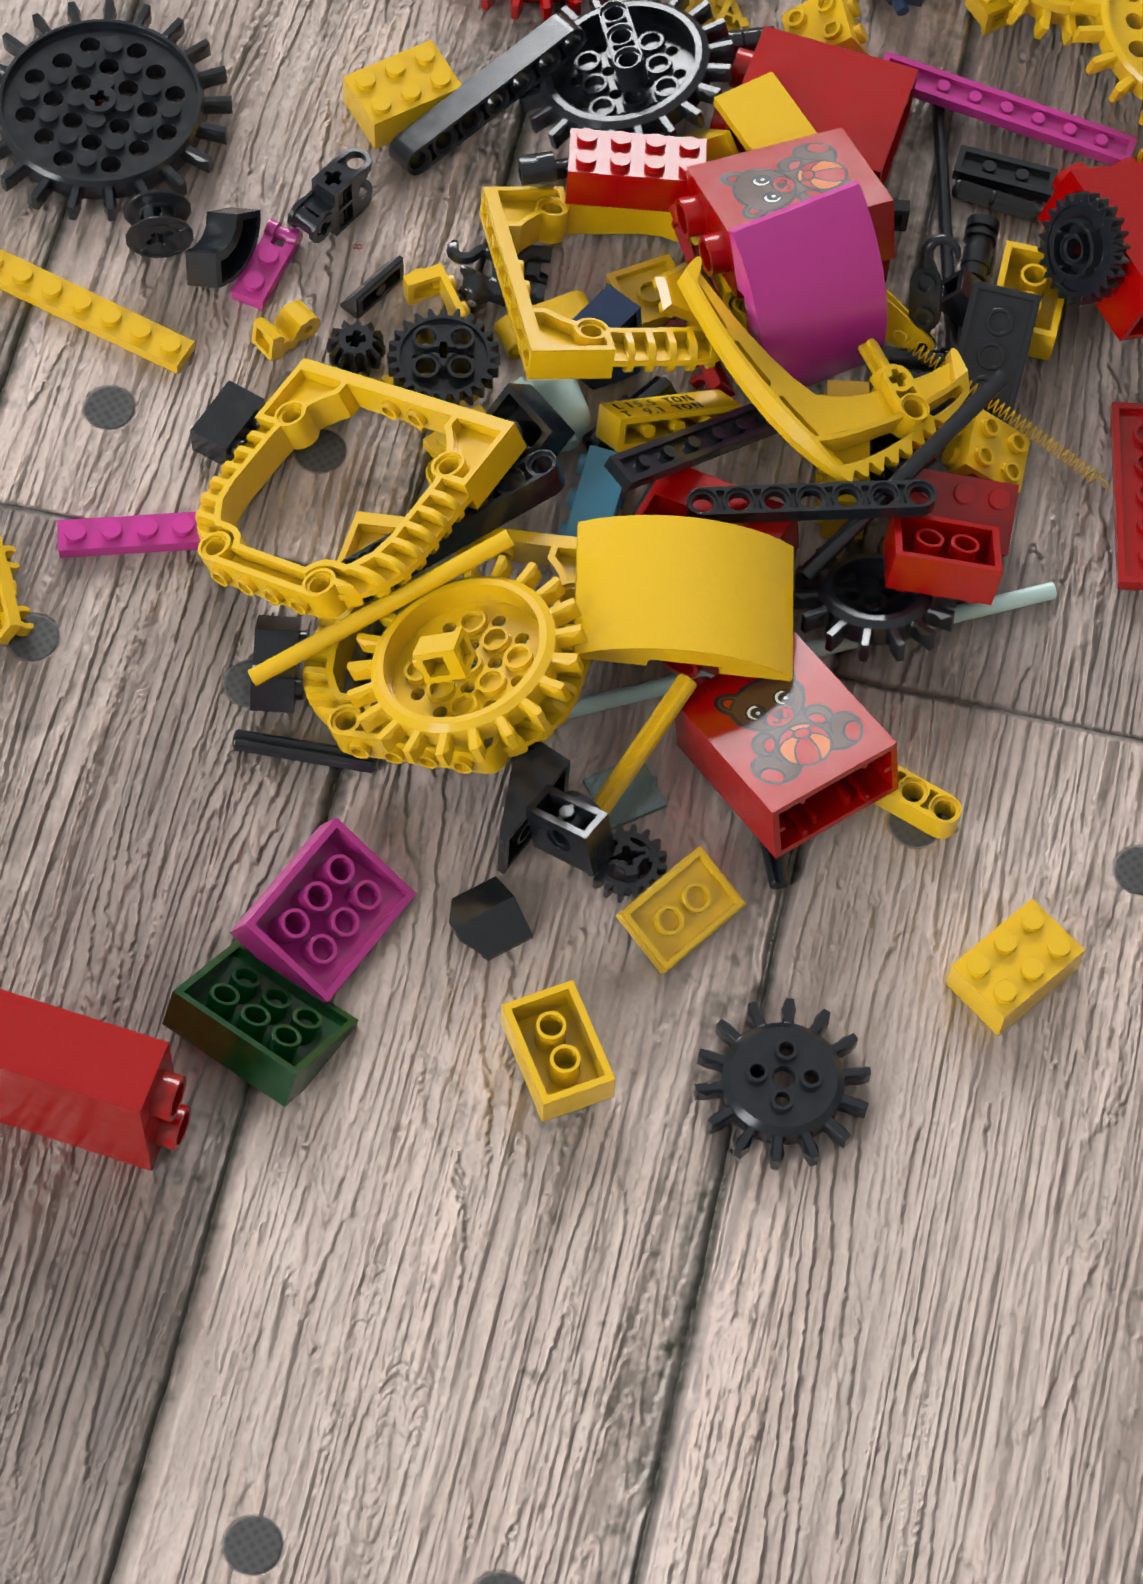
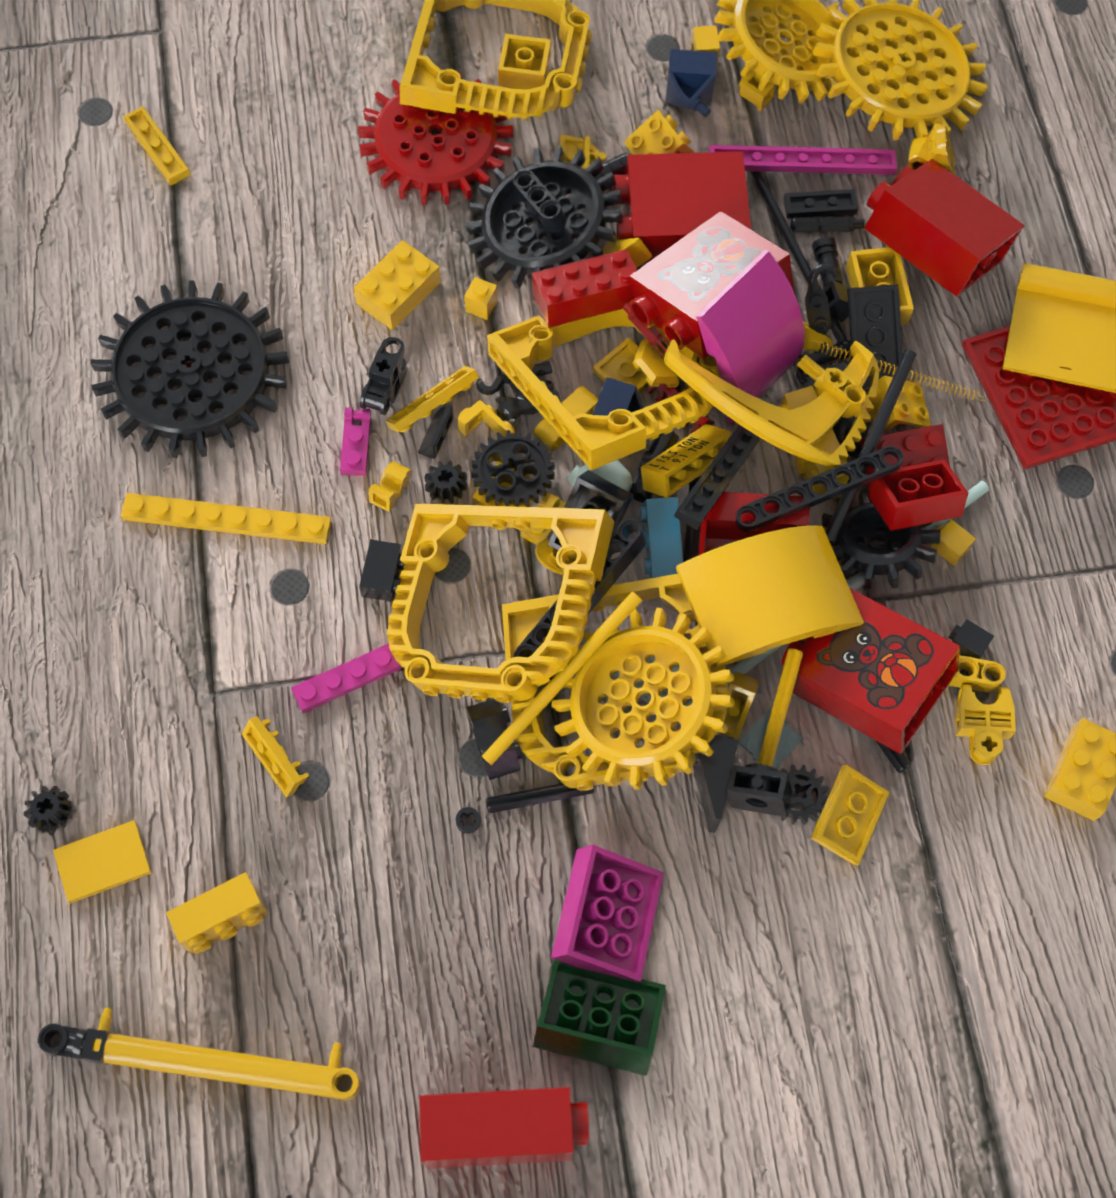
camera: 20 degrees left, 5 degrees up
black piece [123,189,194,258] -> none
black brick [185,207,261,288] -> none
black beam [388,13,587,176] -> none
yellow brick [412,626,476,685] -> none
black slope [449,876,533,961] -> none
yellow brick [501,980,616,1122] -> none
black beam [517,151,568,187] -> none
black gear [694,998,871,1170] -> none
yellow tile [713,72,817,151] -> none
black gear [1038,191,1131,305] -> none
none -> yellow plate [385,366,479,433]
none -> black bush [455,807,481,834]
none -> yellow brick [464,277,498,320]
none -> yellow slope [723,671,760,739]
none -> yellow brick [930,519,976,566]
none -> black brick [948,619,994,659]
none -> yellow piece [955,684,1016,766]

